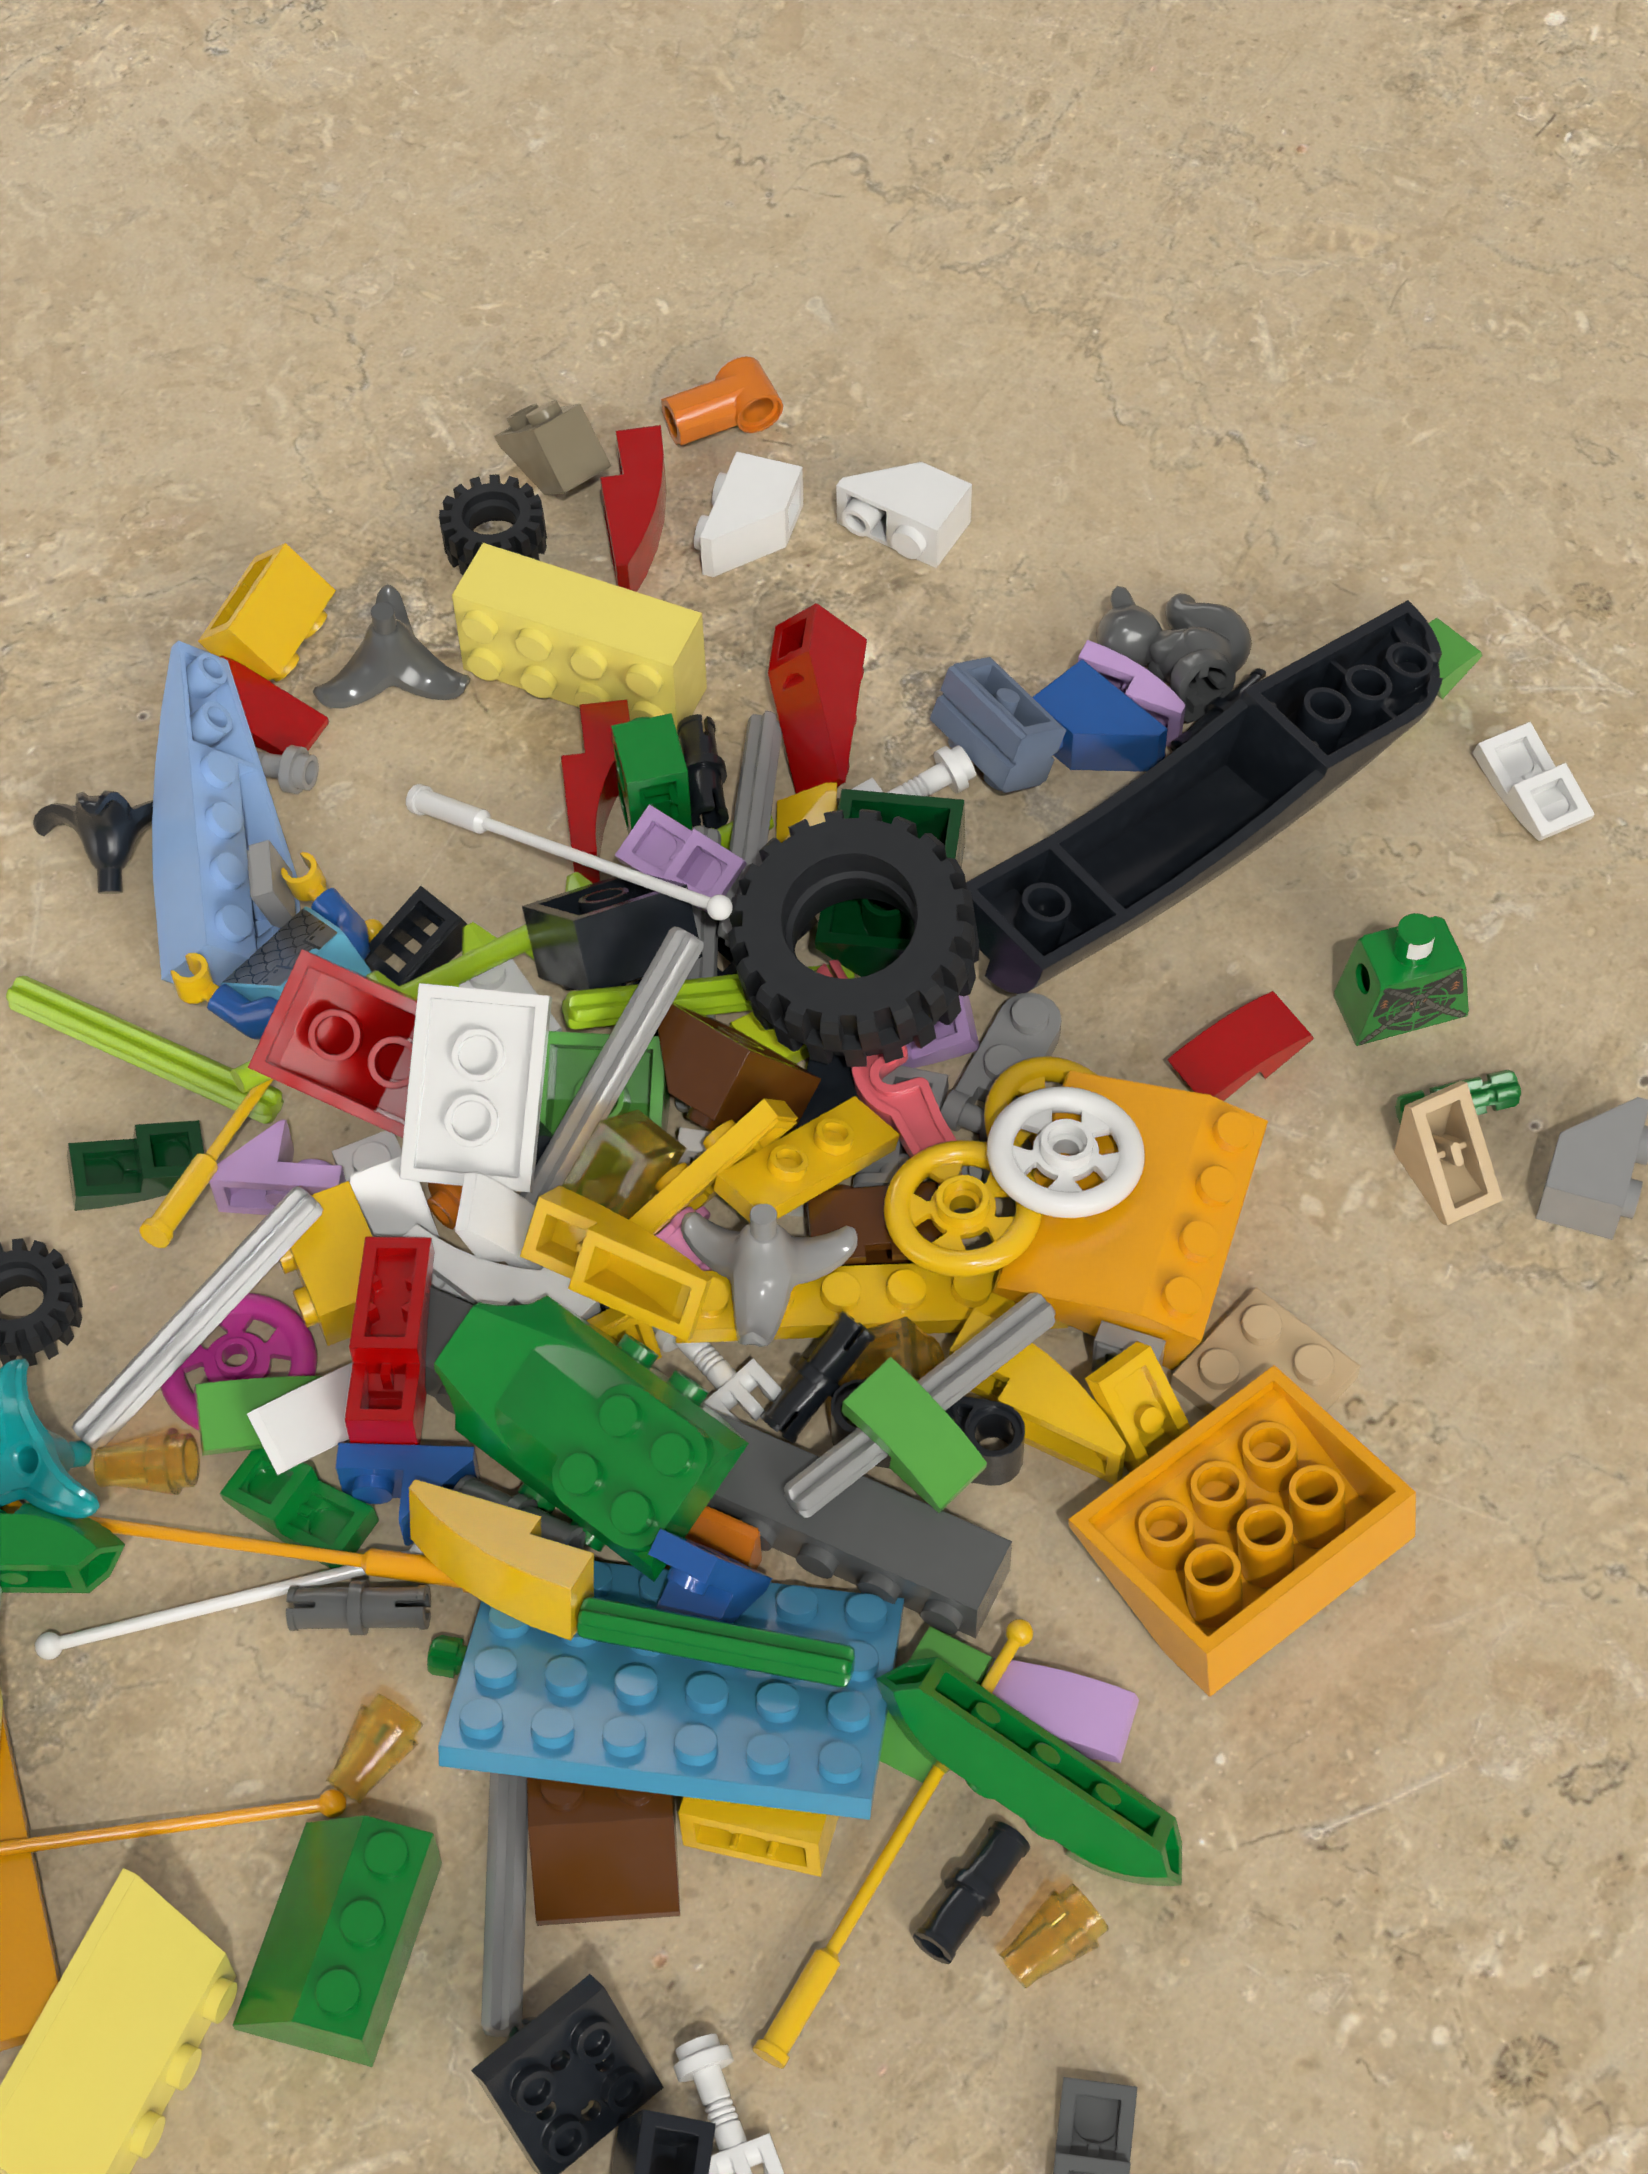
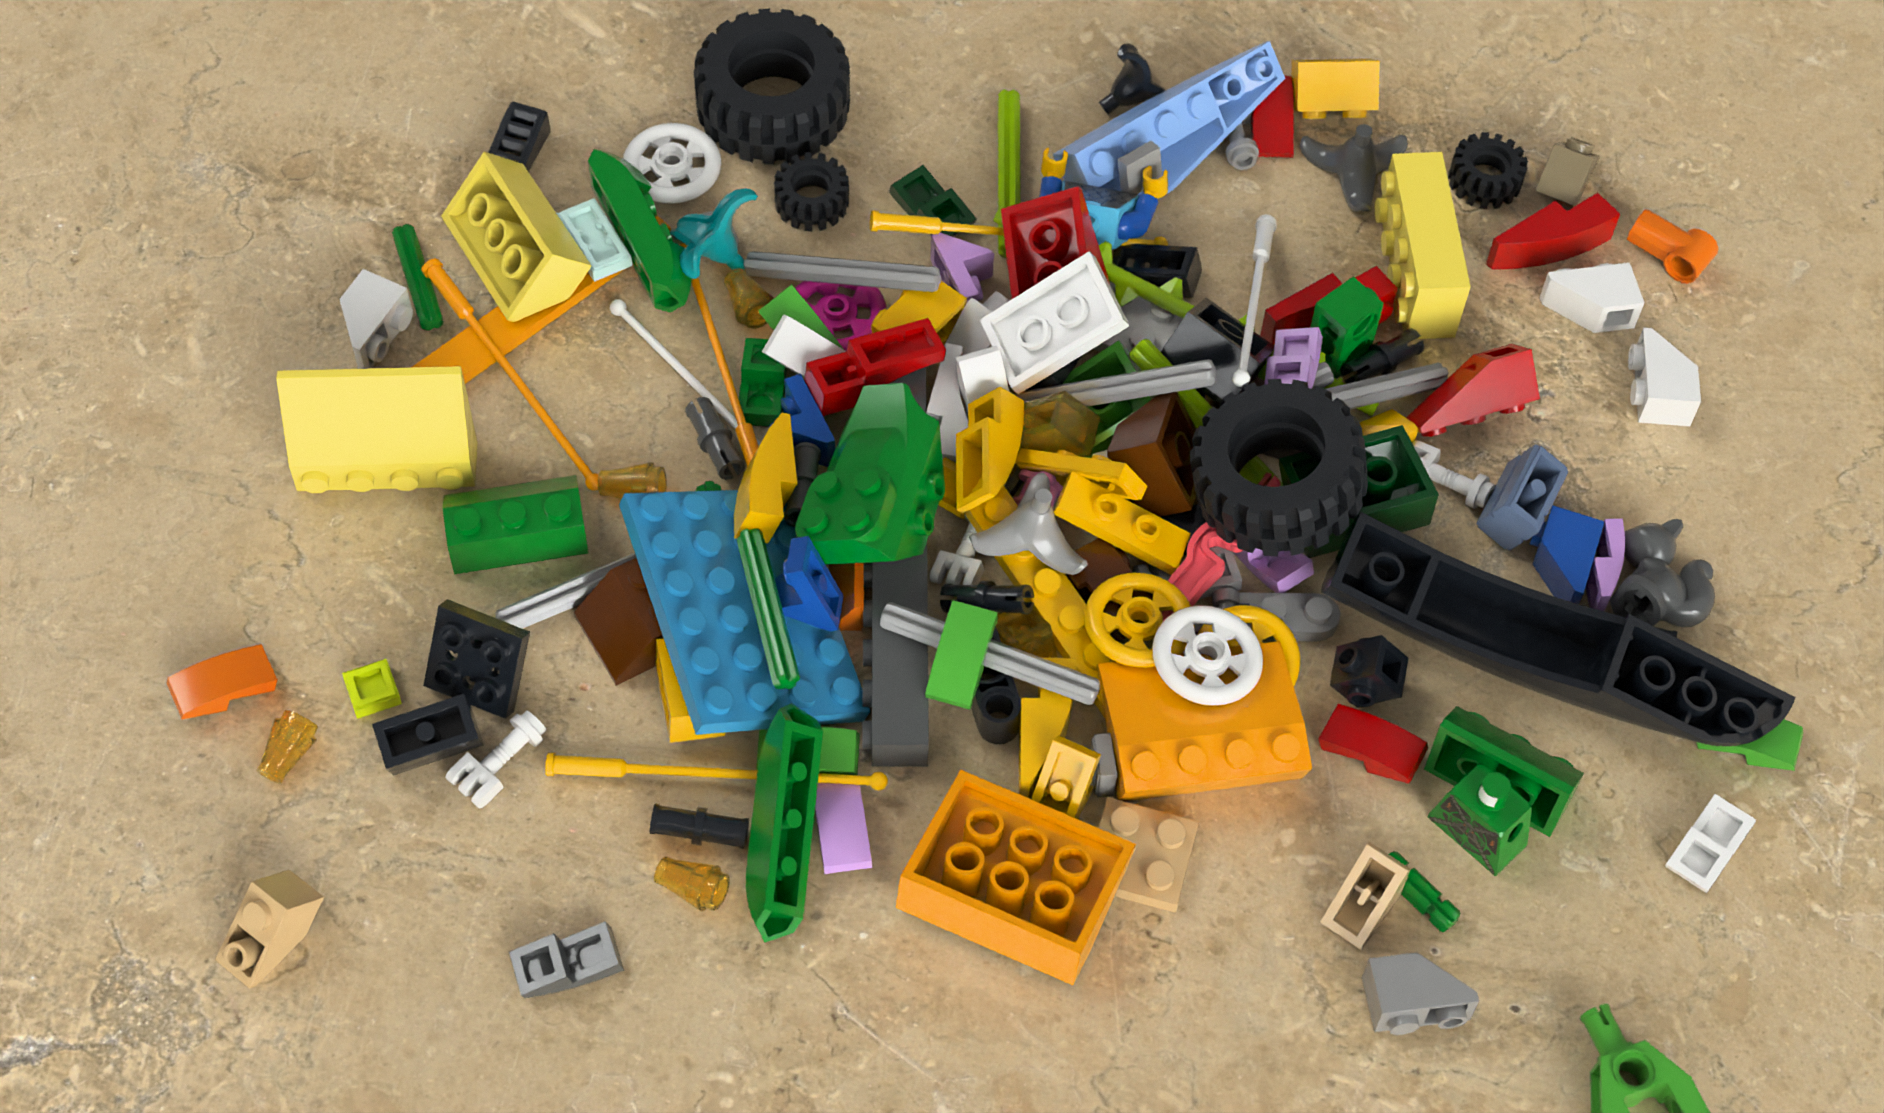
camera: 60 degrees right, 0 degrees up
none -> black brick [1330,635,1409,708]
none -> green slope [1423,706,1584,837]

